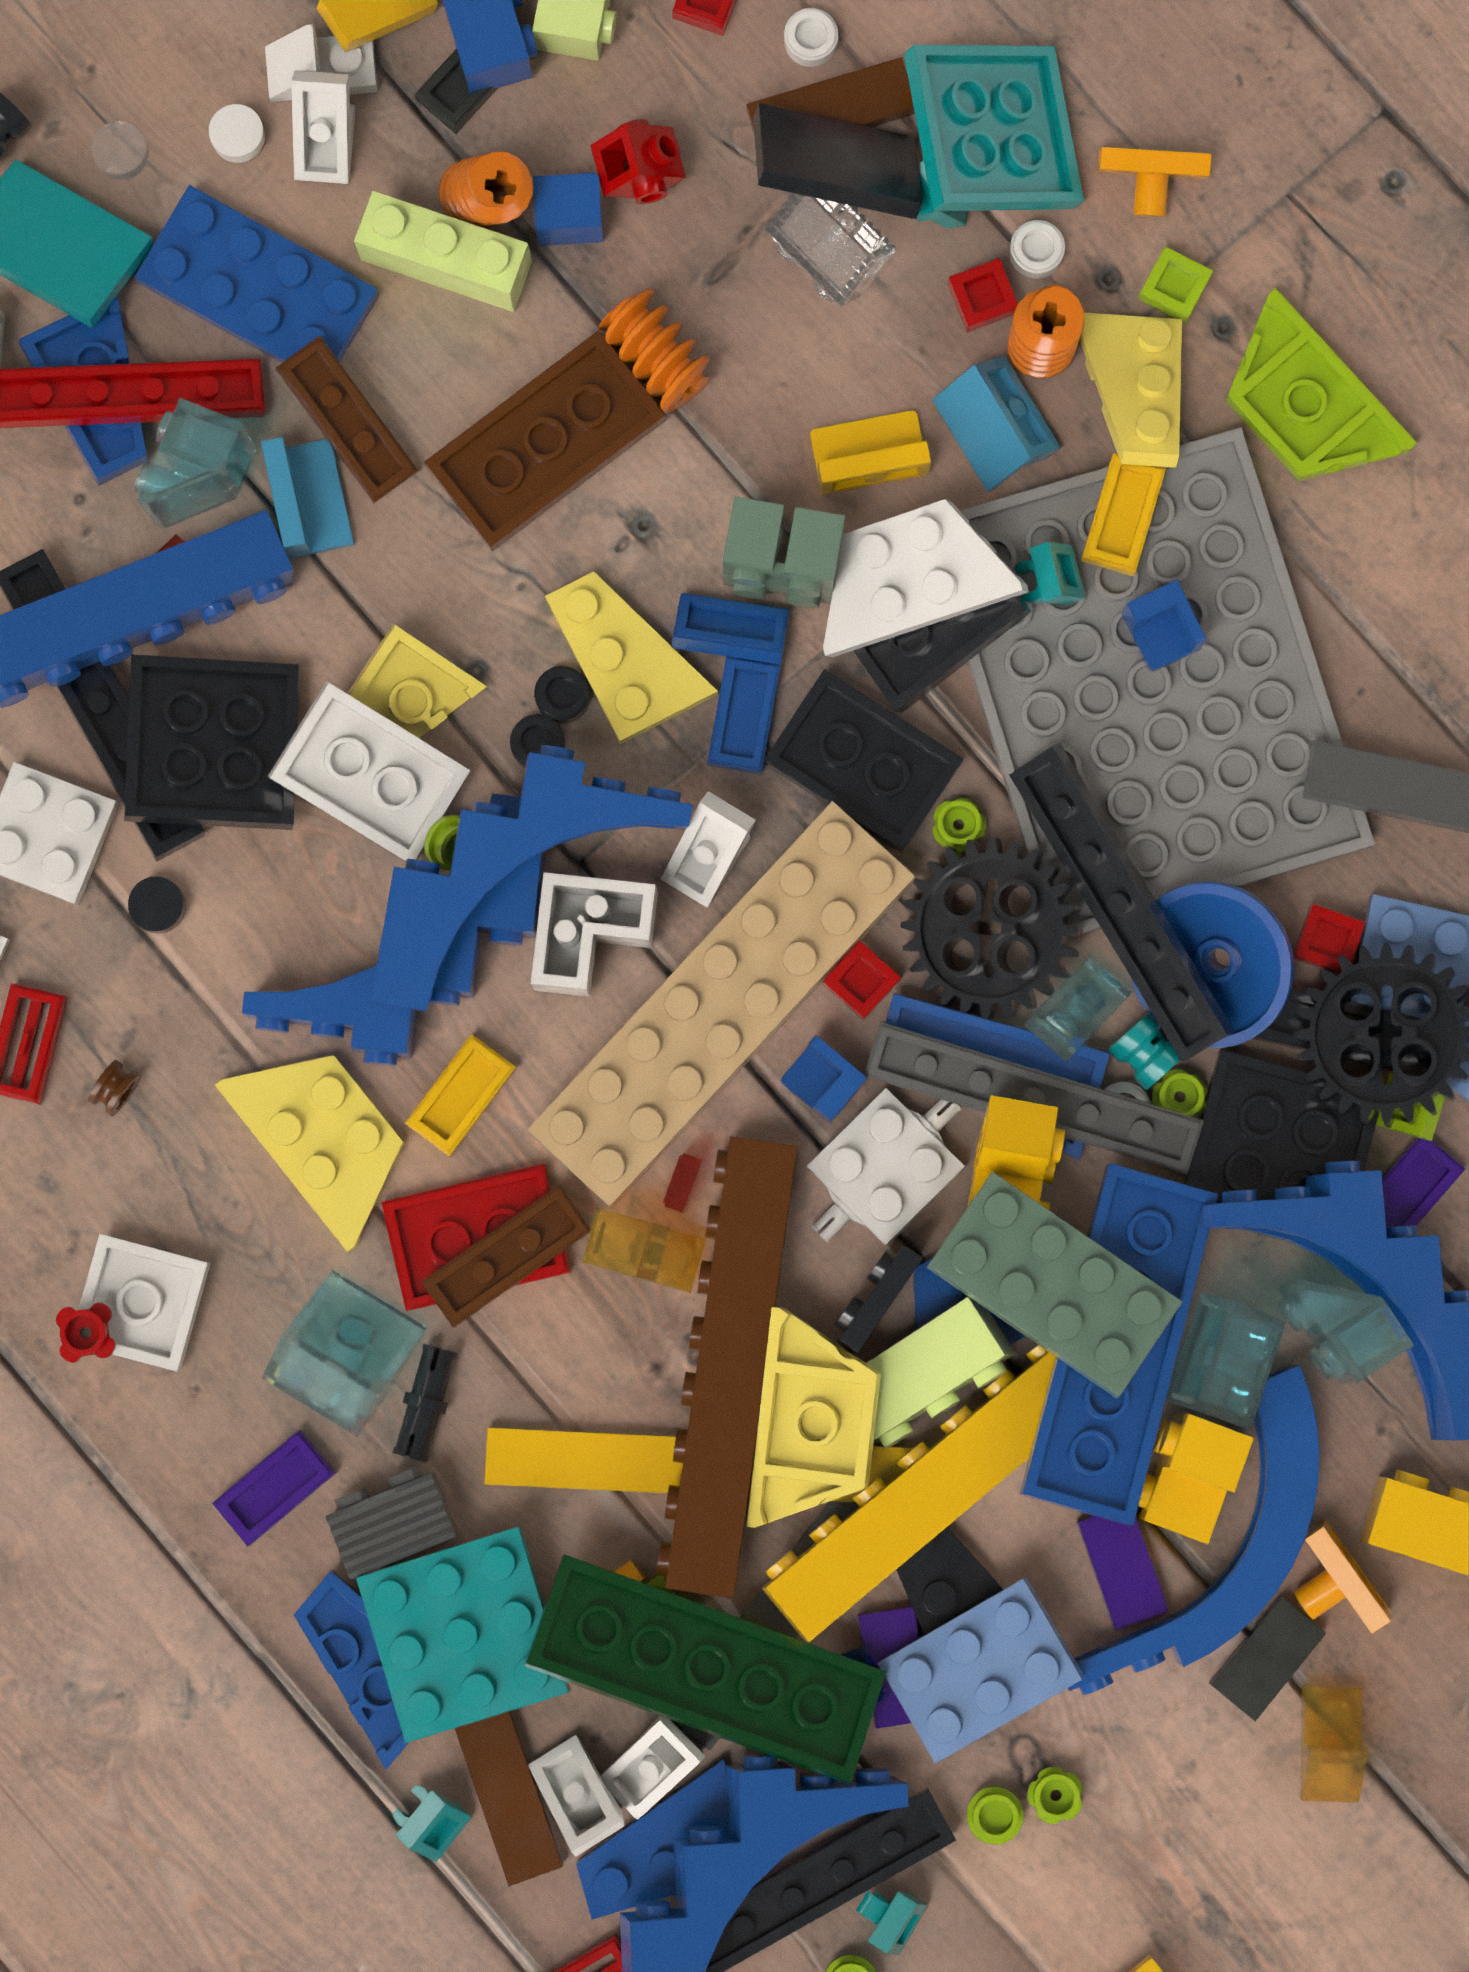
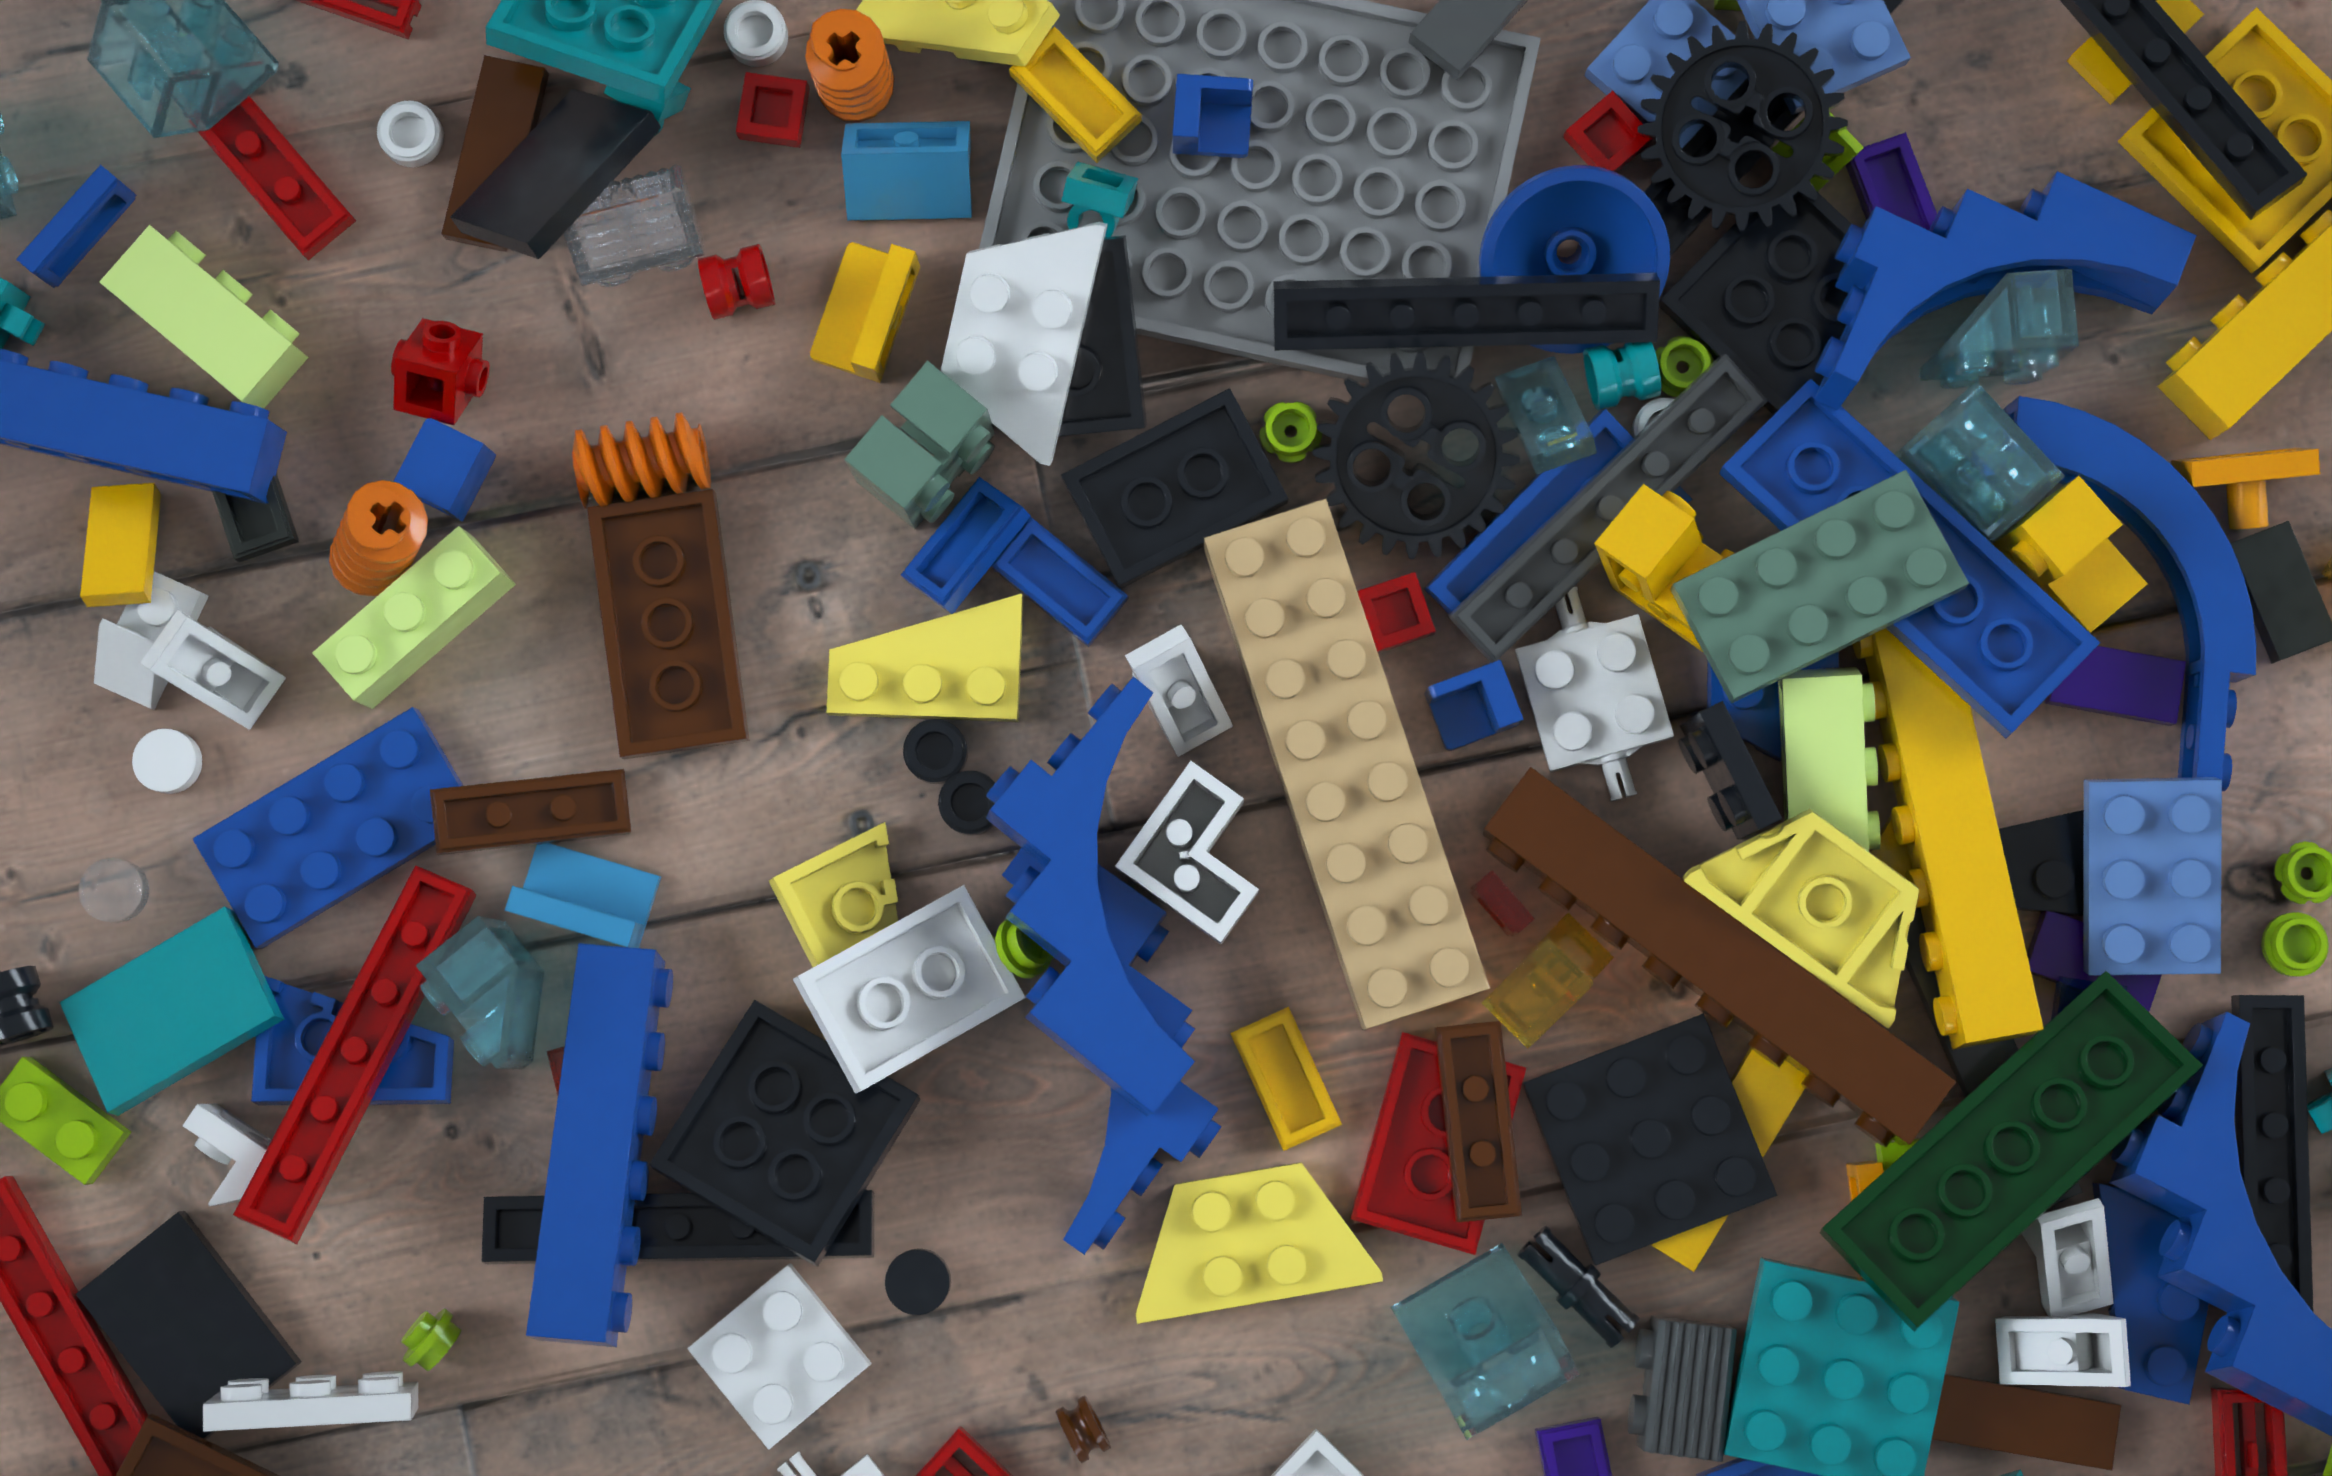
camera: 60 degrees left, 0 degrees up
none -> red wheel [698,244,775,320]
none -> black plate [1522,1013,1778,1266]

